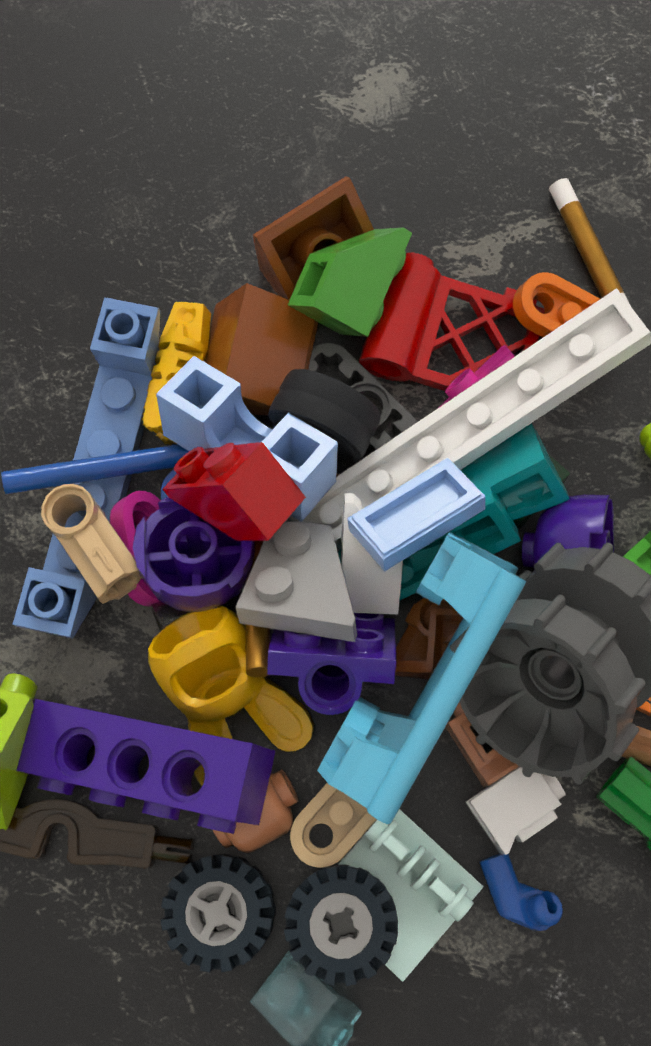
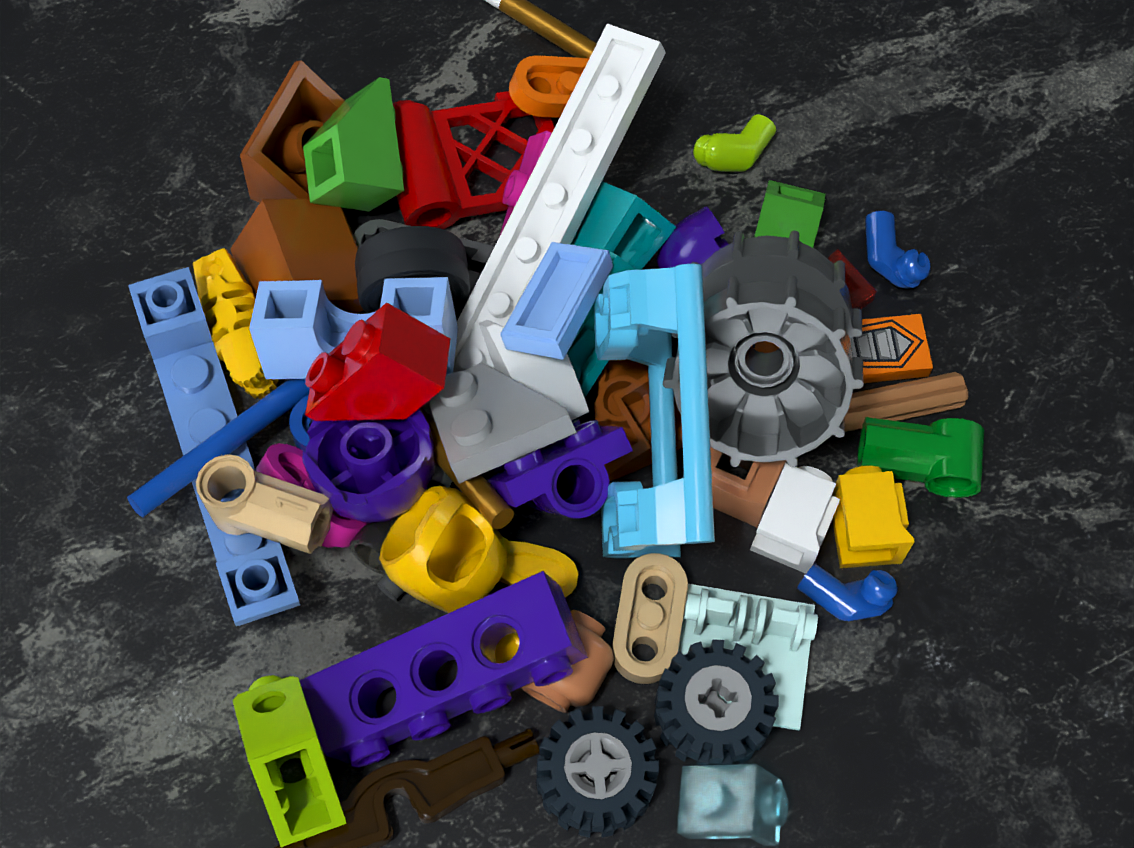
camera: 45 degrees left, 10 degrees down
none -> yellow window [832,466,914,568]

